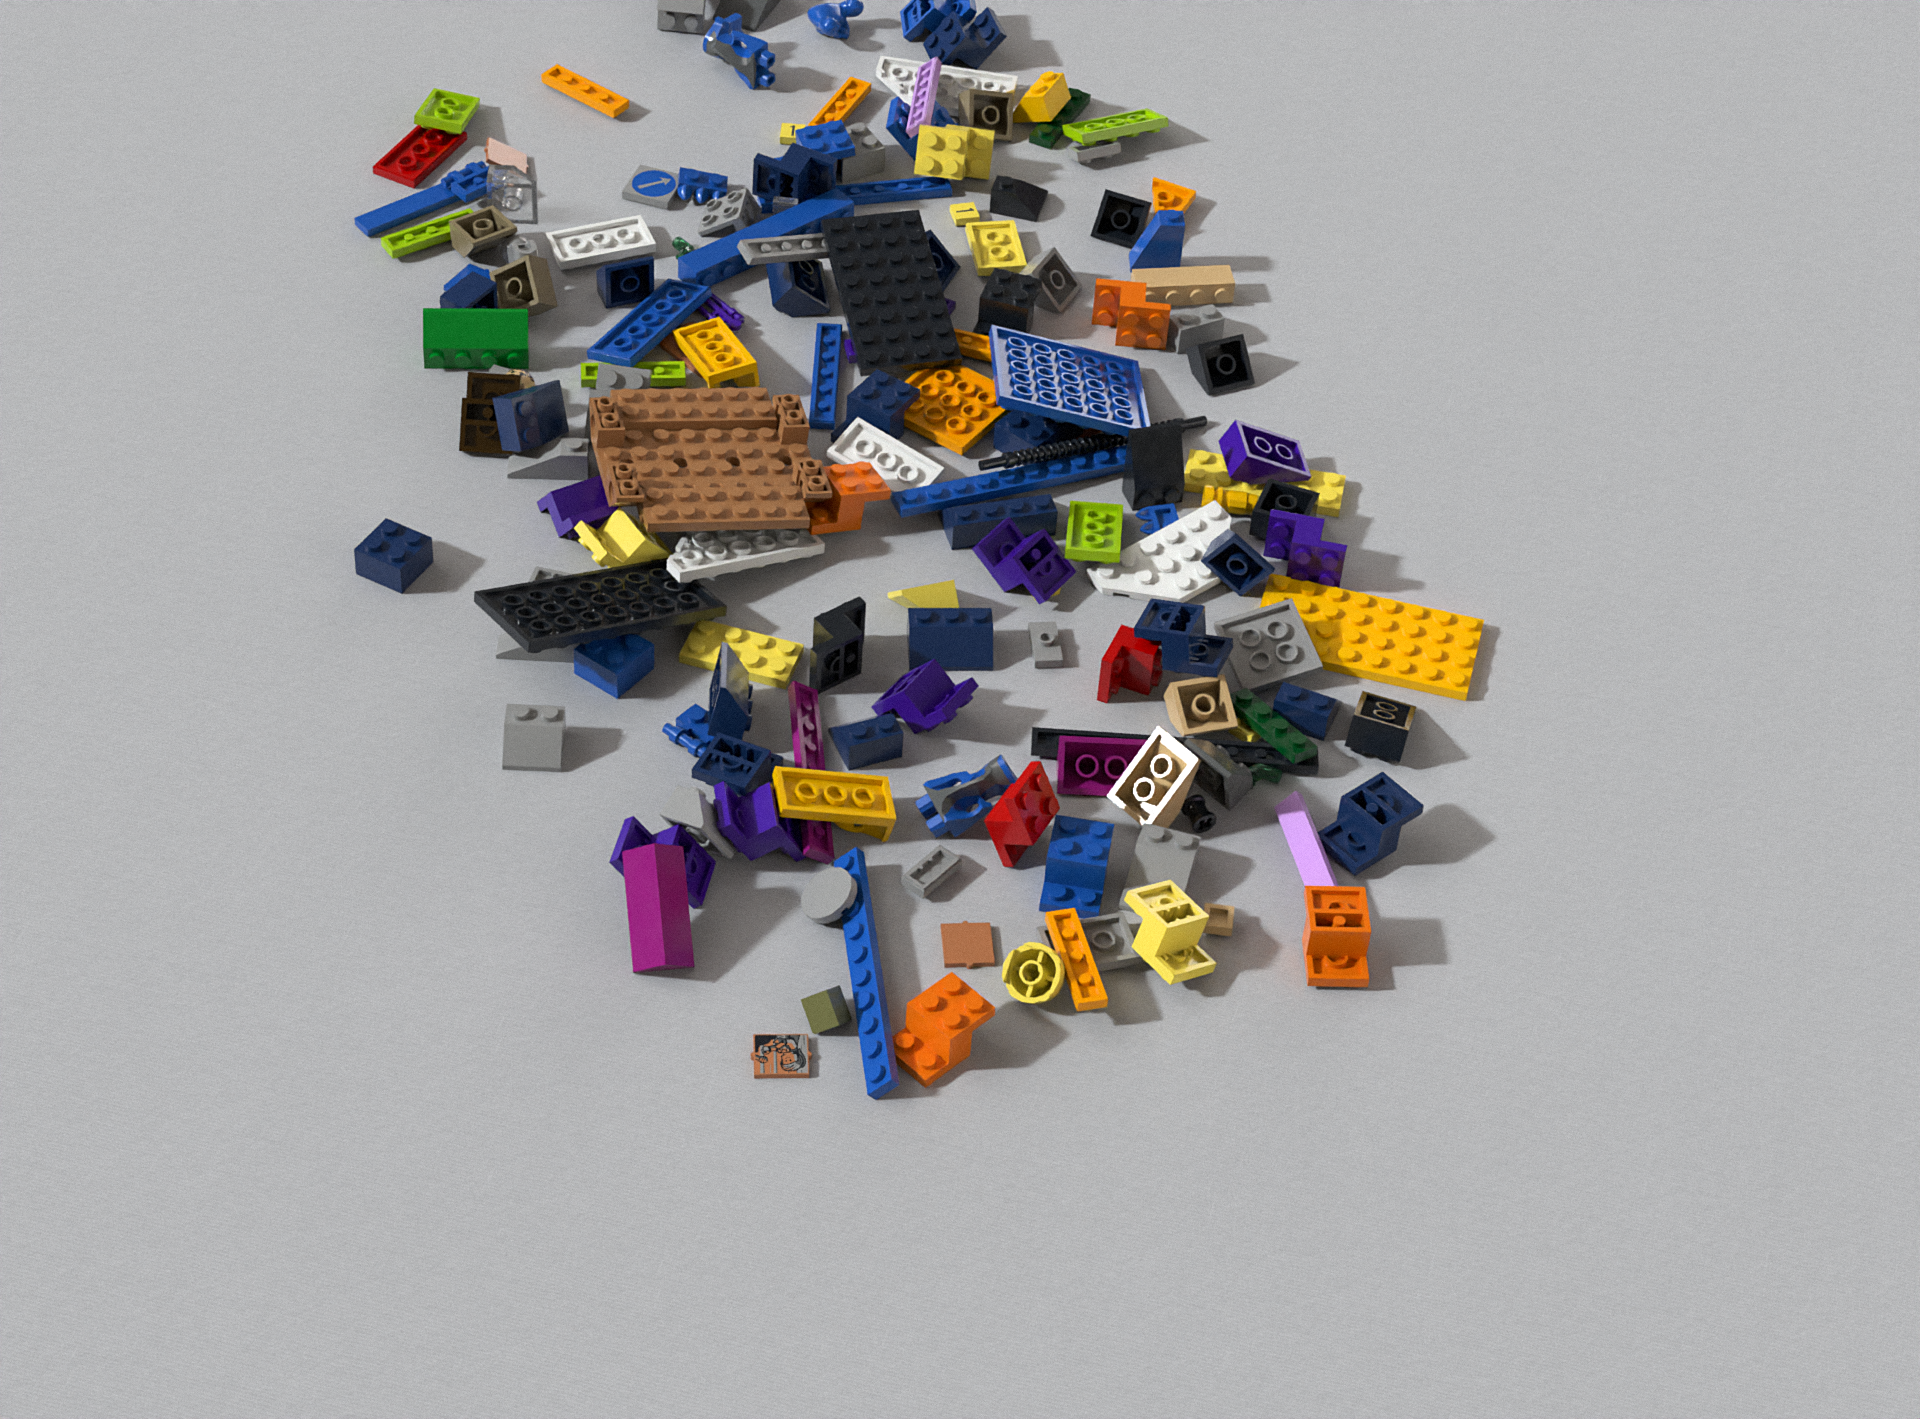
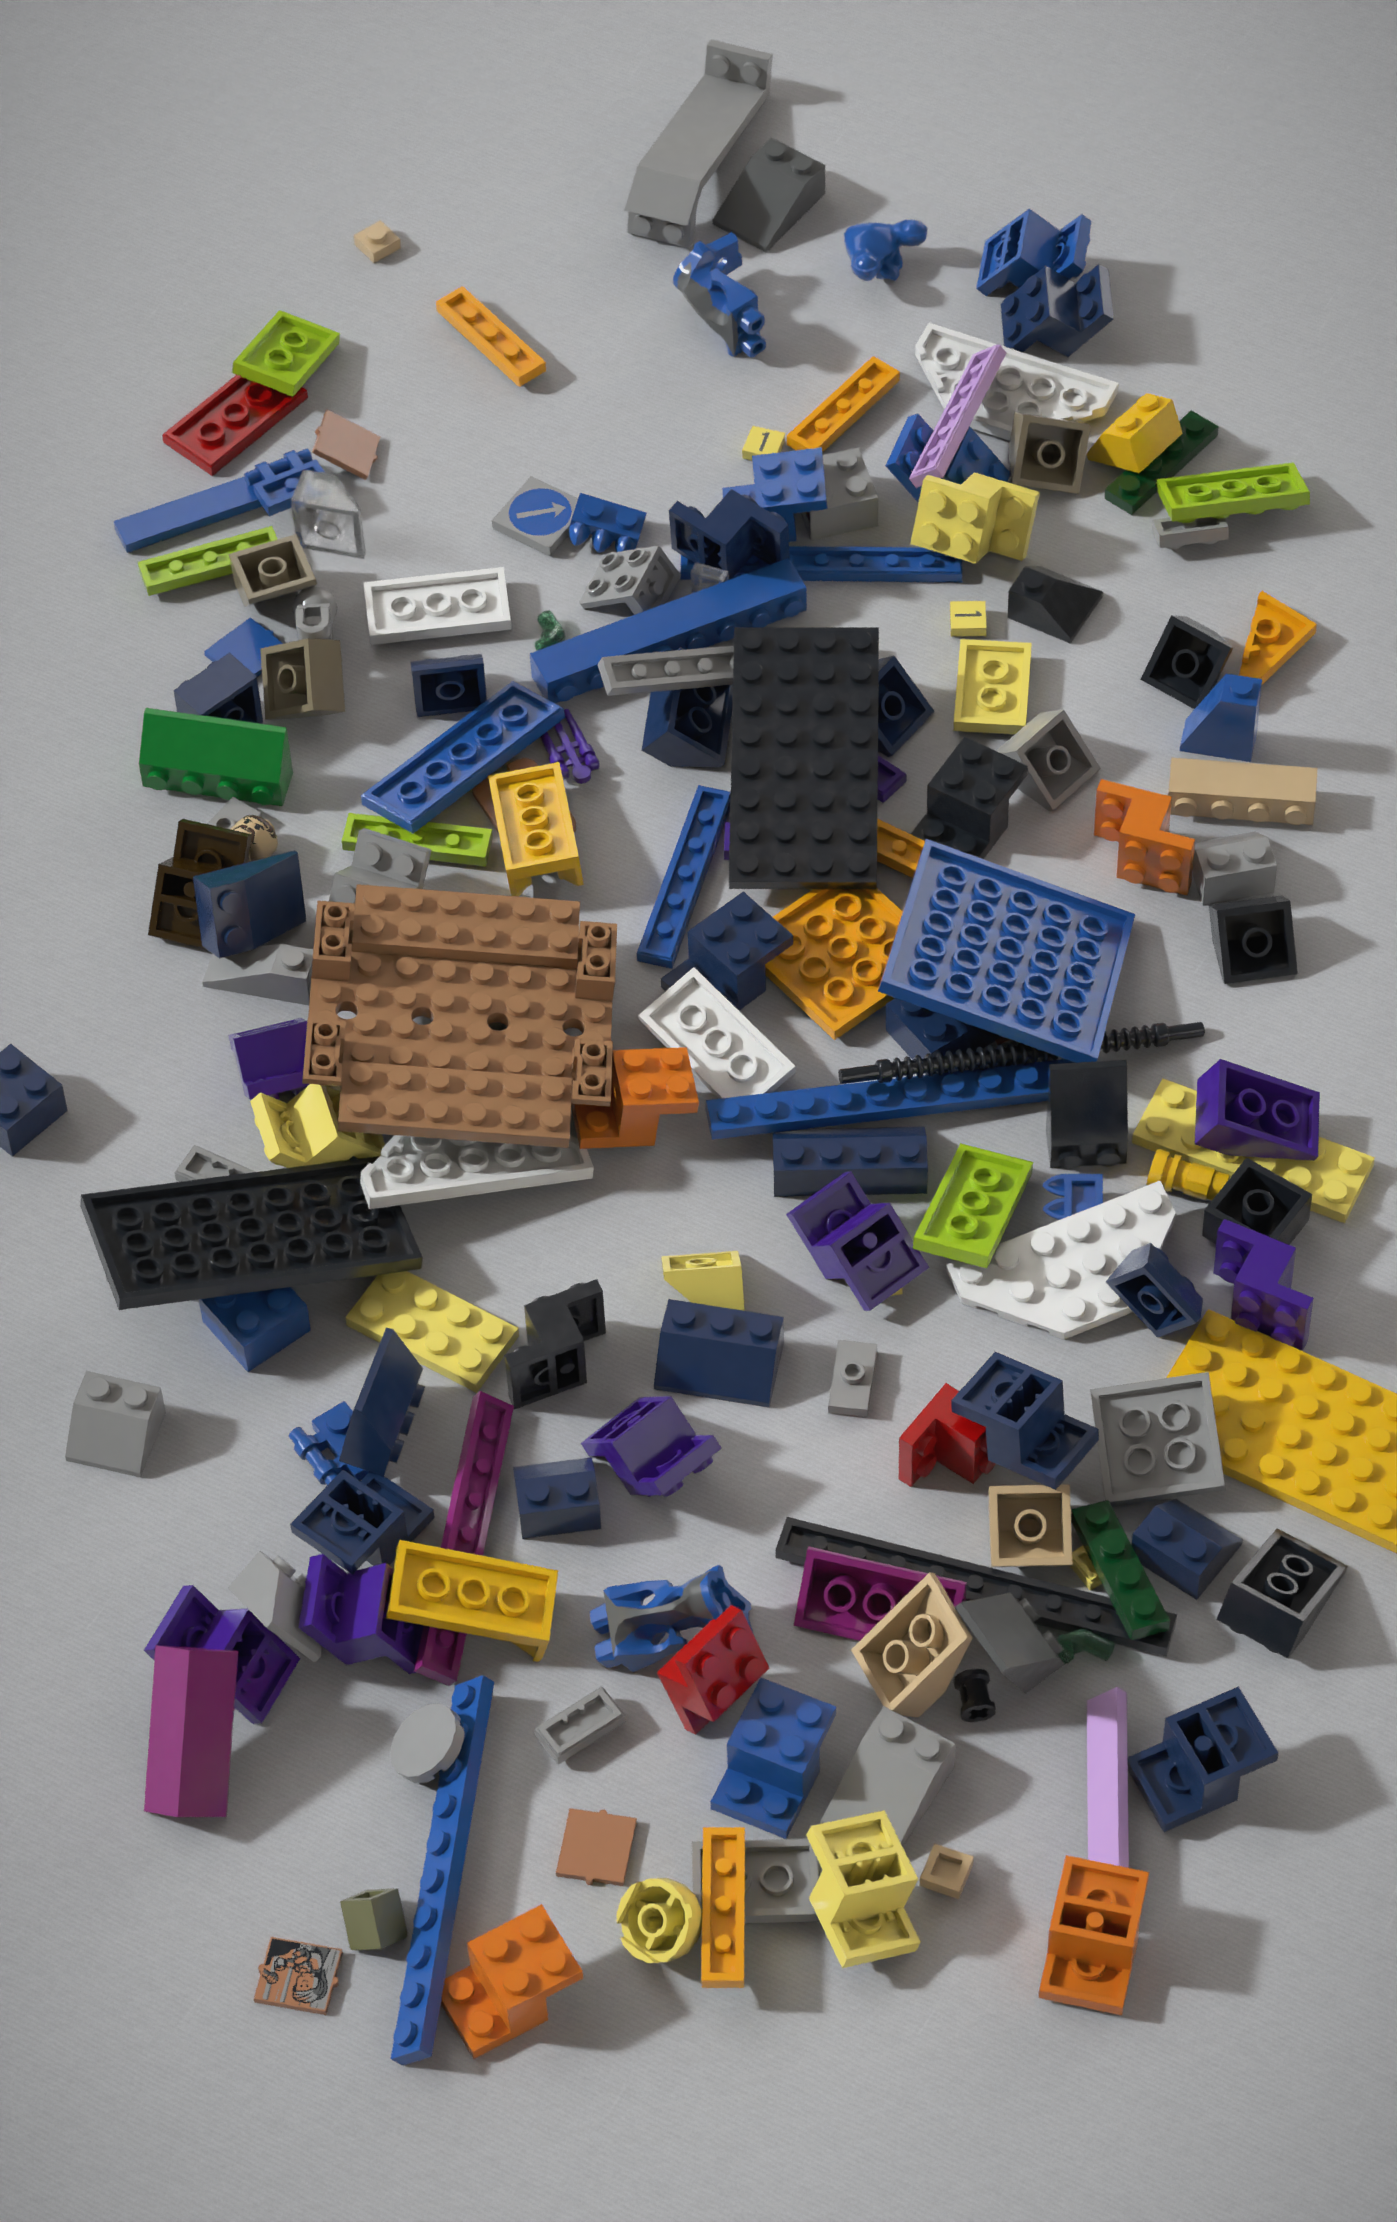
camera: 20 degrees right, 10 degrees up
none -> tan plate [353,220,401,263]

